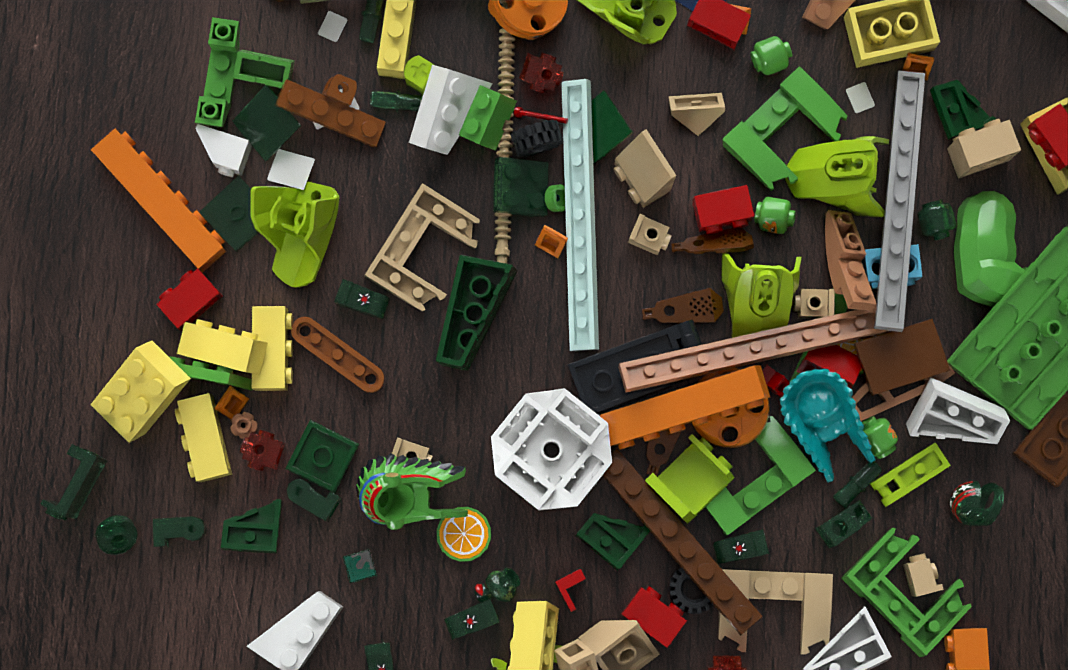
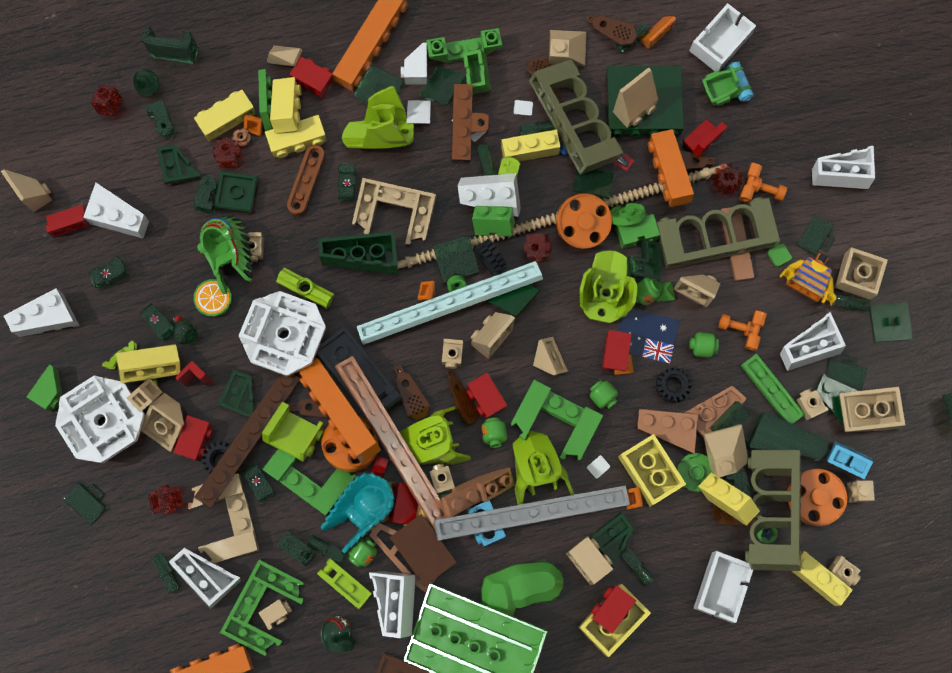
camera: 70 degrees right, 5 degrees down
light yellow brick [90,341,191,443] -> none
clear green tile [343,549,377,583] -> none
red piece [514,107,568,124] -> none
clear green head [917,199,956,241] -> none
none -> clear red brick [90,85,122,116]
none -> tan slope [267,46,302,66]
none -> lime piece [276,268,335,309]
none -> clear green axle [621,548,654,586]

